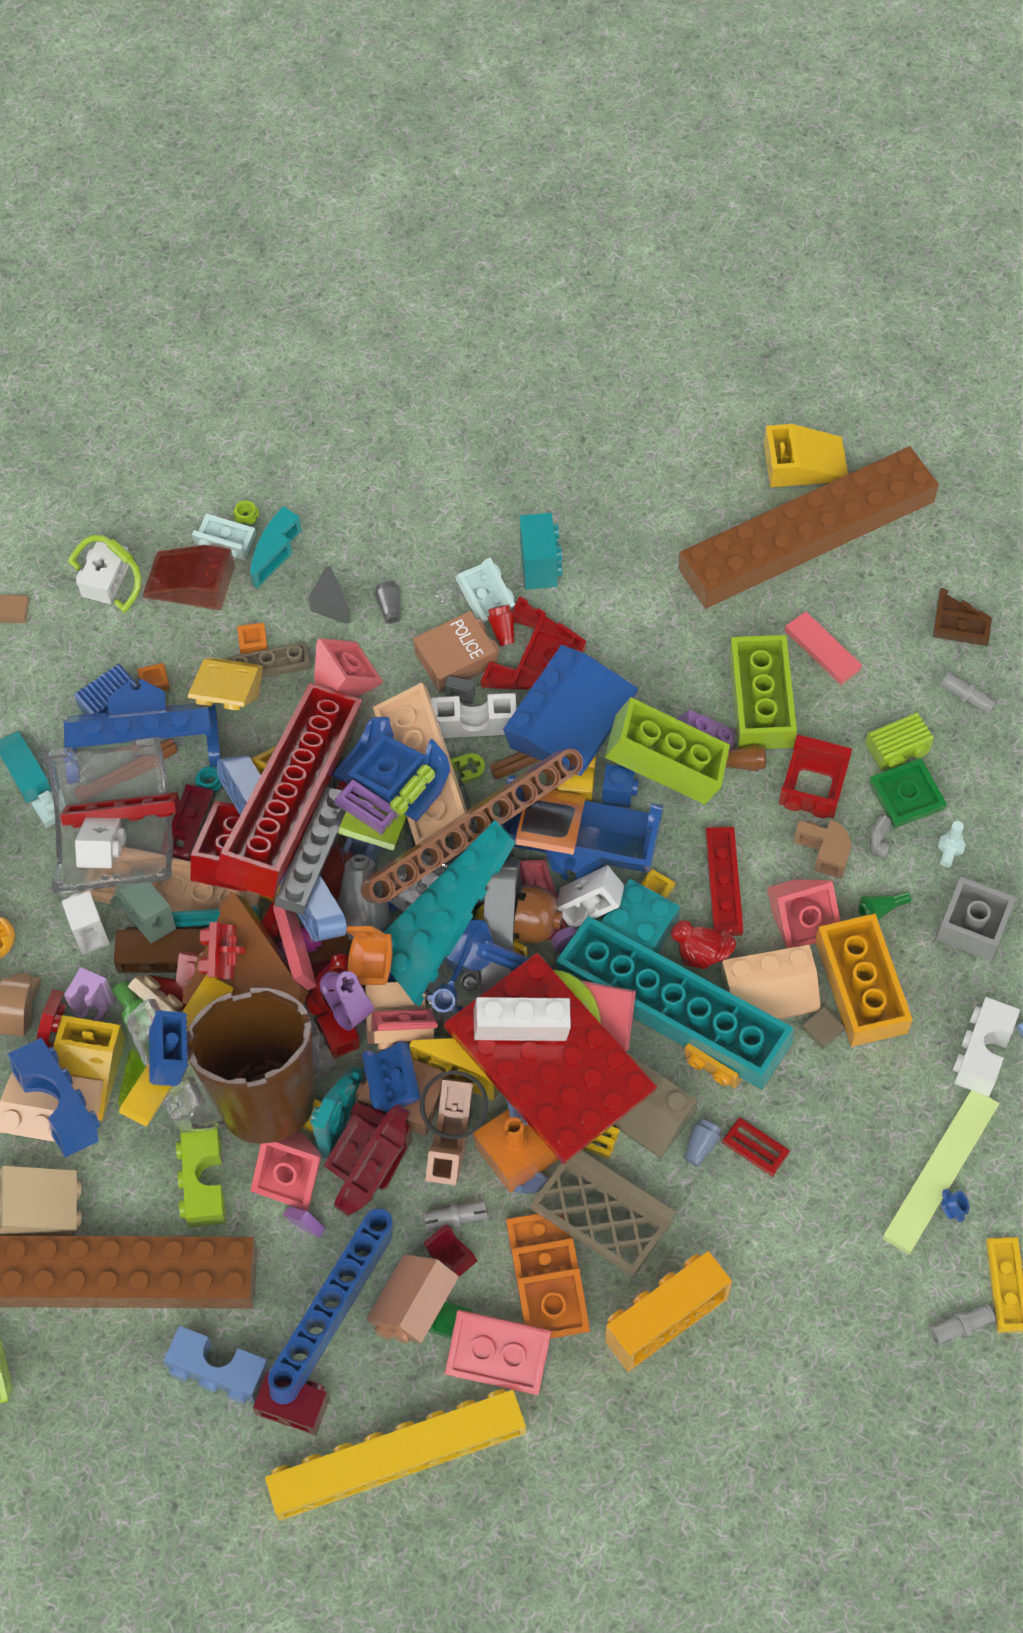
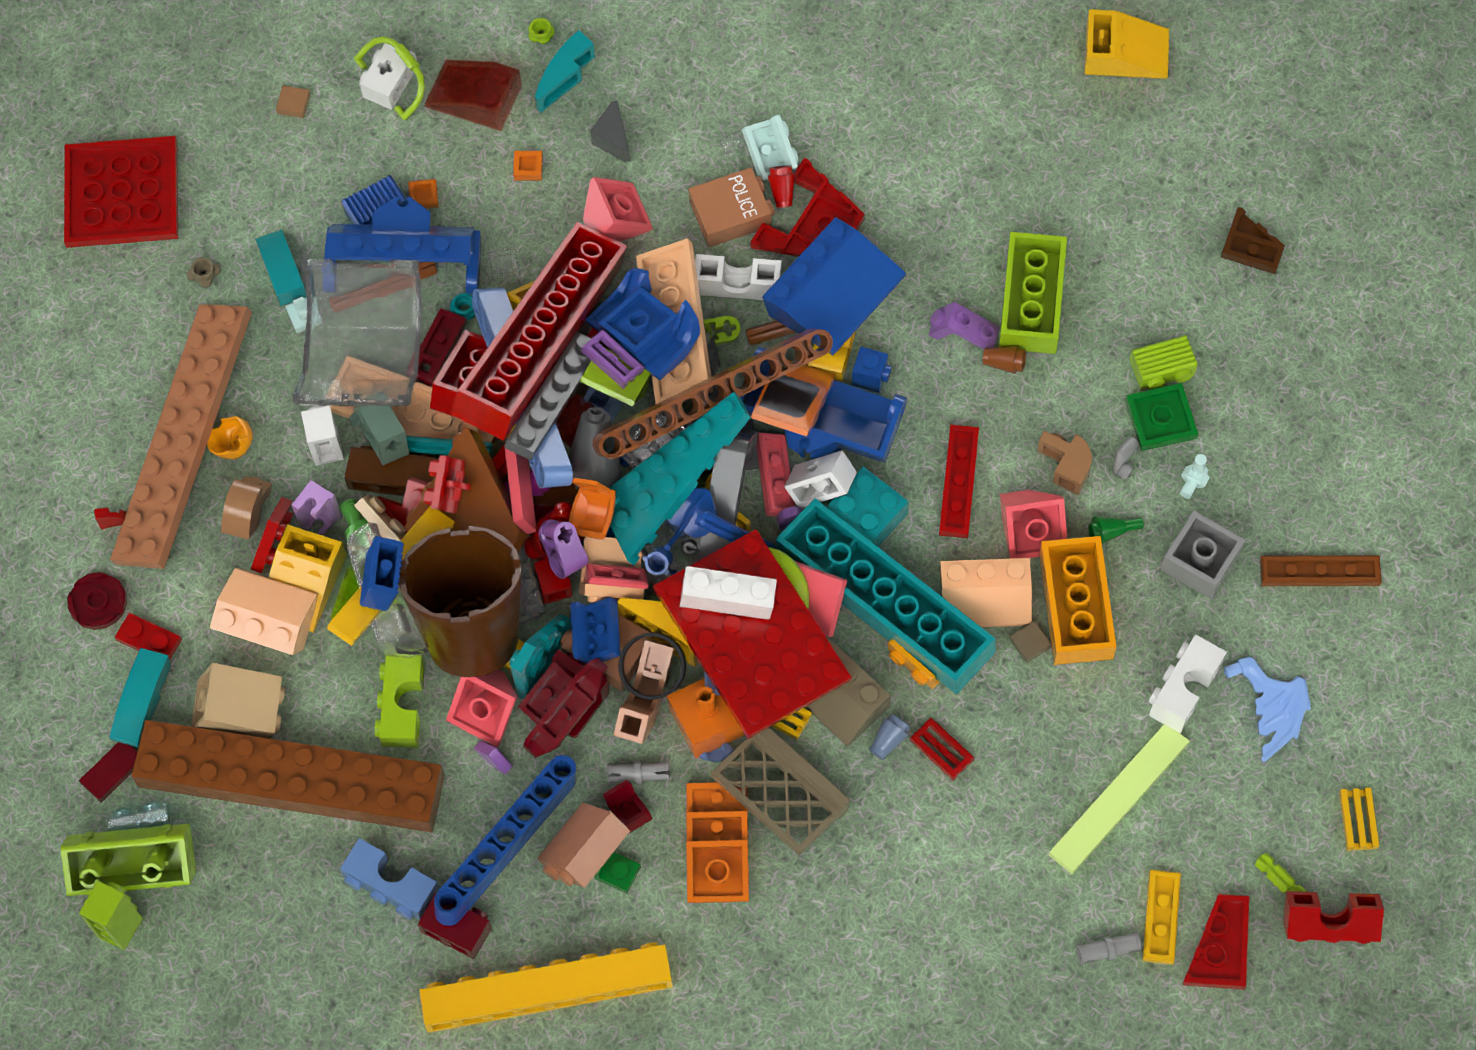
camera: 10 degrees right, 5 degrees up
blue arch [8,1038,100,1158] -> none
red plate [60,792,180,828] -> none
white brick [75,818,126,868] -> none
yellow slope [188,657,263,710] -> none
light aqua bracket [191,513,257,560] -> none
dark tan tile [225,642,311,679] -> none
flat silver cone [374,581,401,624] -> none
lime axle [390,764,435,815] -> none
dark grey tile [445,676,475,704] -> none
coral tile [445,1310,552,1395] -> none
dark orange cylinder [513,884,563,943] -> none
teal brick [519,512,562,590] -> none
lime brick [605,697,730,805] -> none
light orange brick [605,1251,732,1372] -> none
yellow tile [641,868,676,899] -> none
red hair [670,920,736,969] -> none
dark orange brick [678,446,939,609] -> none
red window [779,734,853,819] -> none
coral tile [785,611,862,685] -> none
light grey pin [940,671,998,715] -> none
blue plate [941,1189,970,1222] -> none

